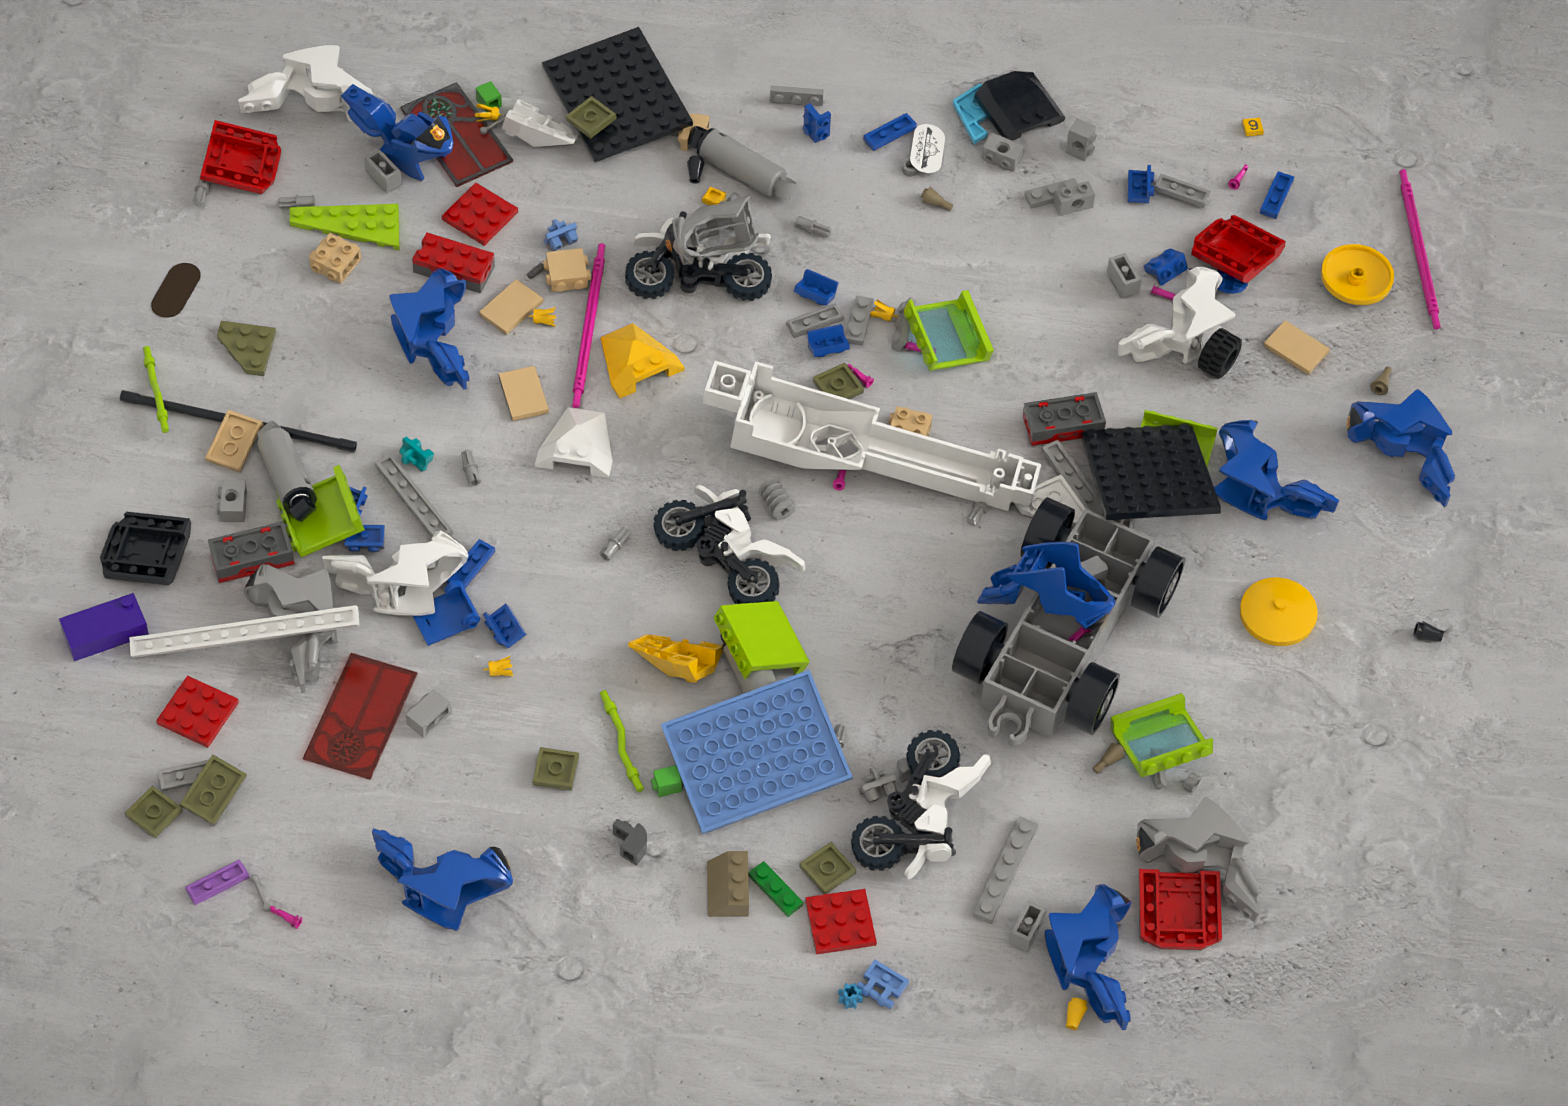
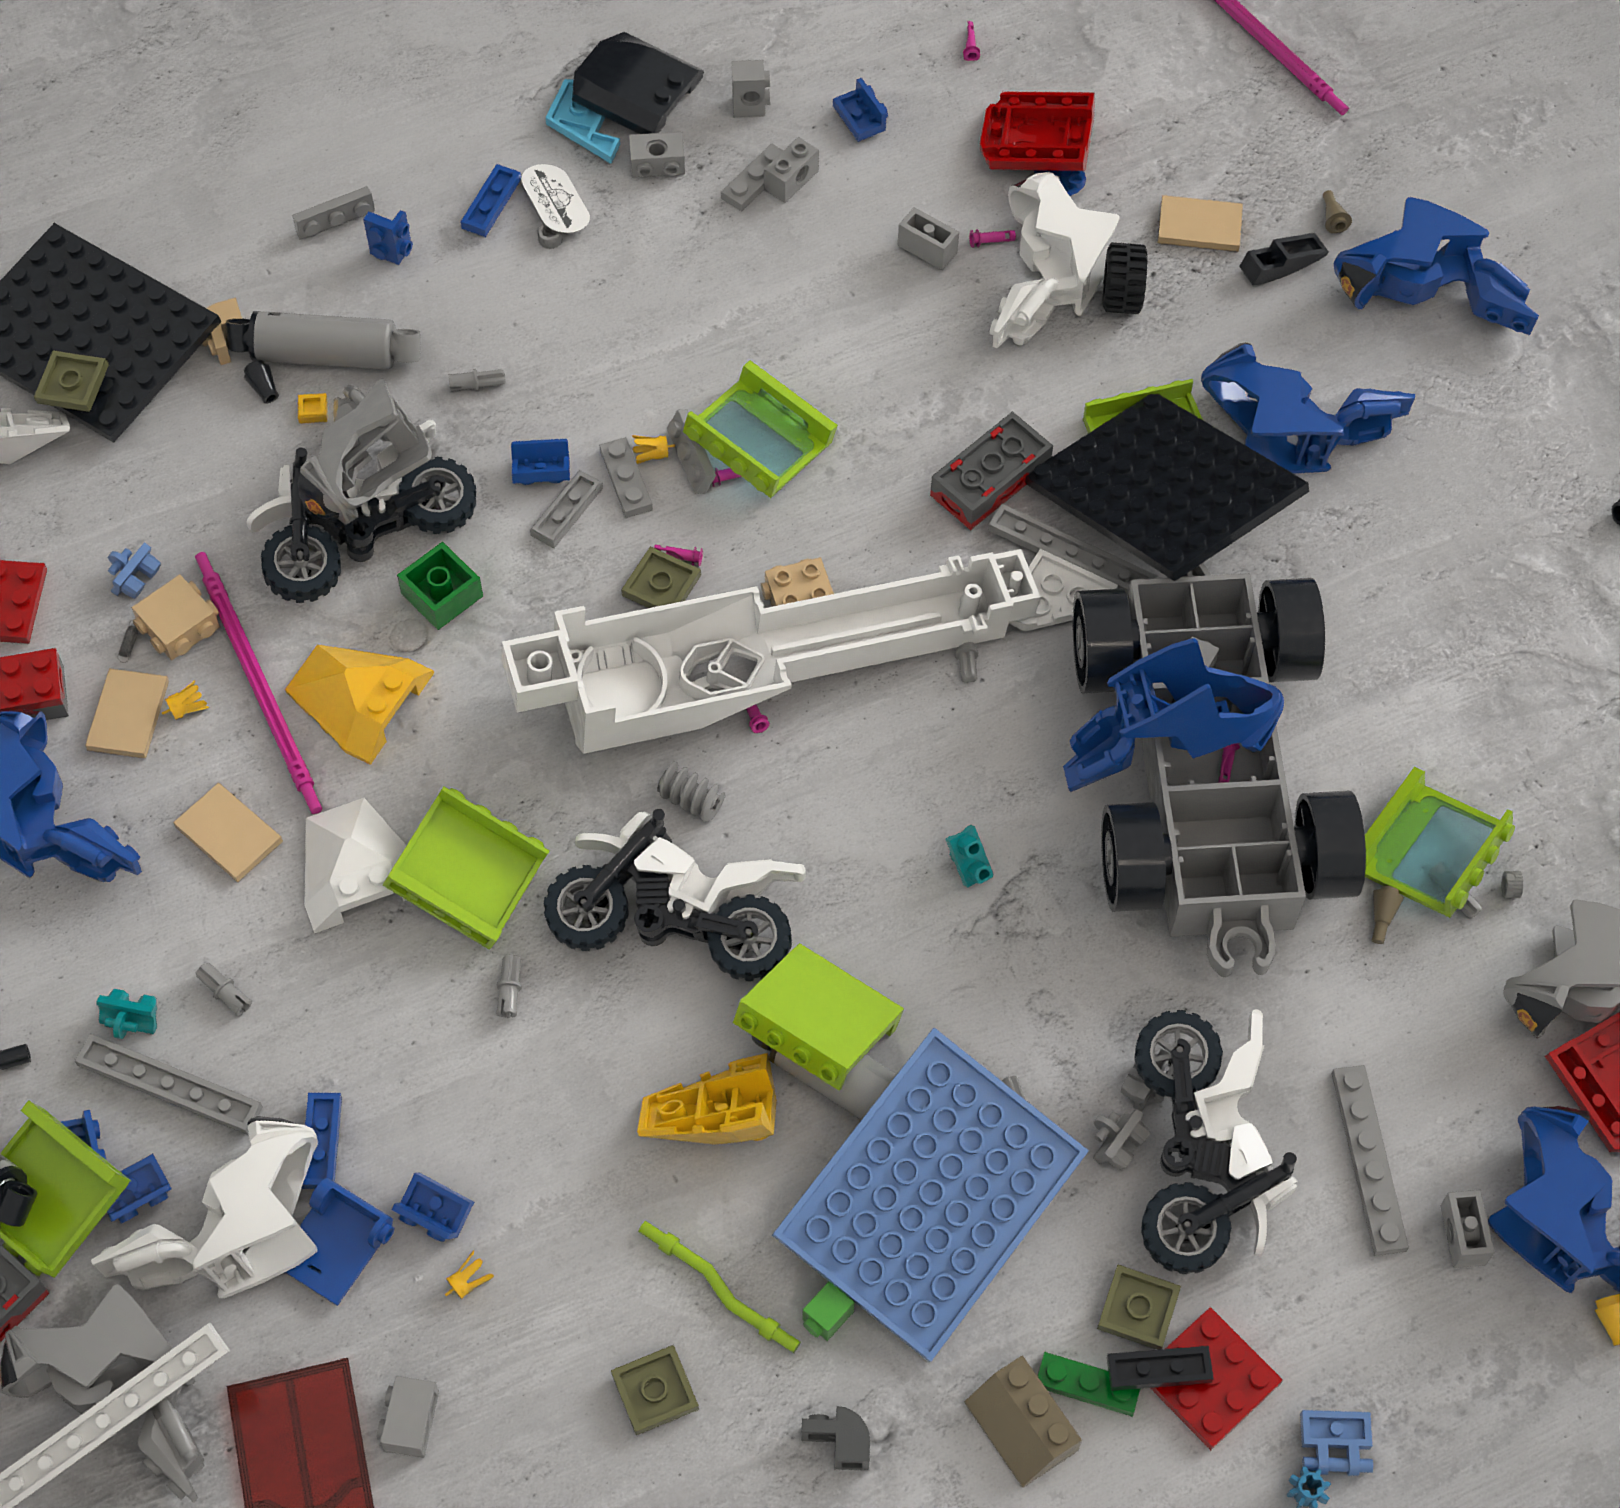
camera: 30 degrees left, 5 degrees up
blue bracket [807,324,850,357] -> none
dark tan cone [921,186,953,211] -> none
blue bracket [1144,248,1188,285] -> none
light grey plate [1154,174,1211,208] -> none
yellow dish [1240,577,1318,646] -> none
blue plate [1259,171,1295,219] -> none
yellow dish [1321,244,1394,305] -> none
none -> lime panel [383,786,550,950]
none -> green brick [397,541,483,630]
none -> teal hips [945,824,993,888]
none -> black plate [1106,1346,1214,1391]
none -> black slope [1239,233,1329,286]

